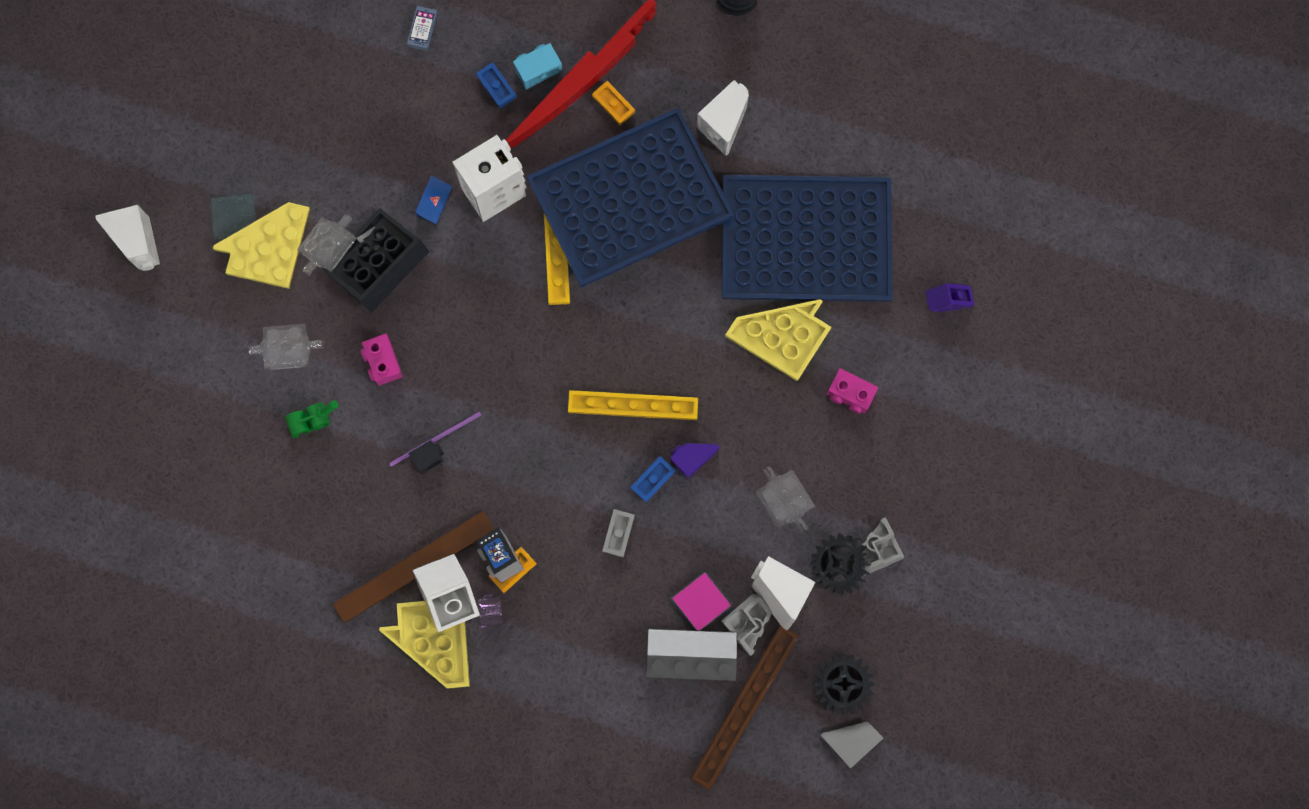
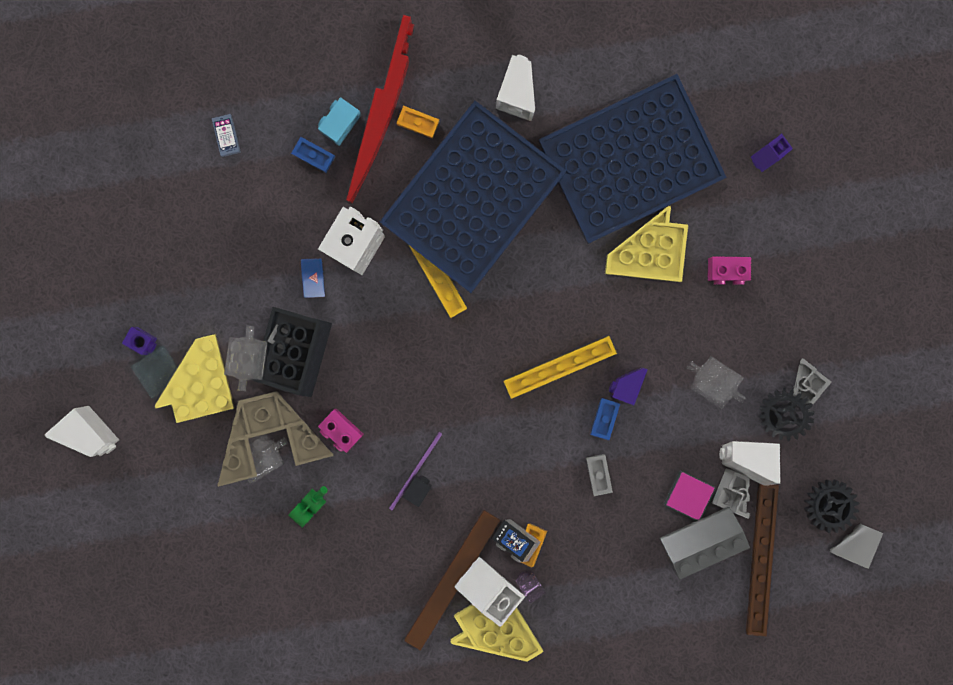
camera: 20 degrees left, 10 degrees up
none -> dark purple brick [122,327,157,355]
none -> dark tan wing [218,391,333,487]

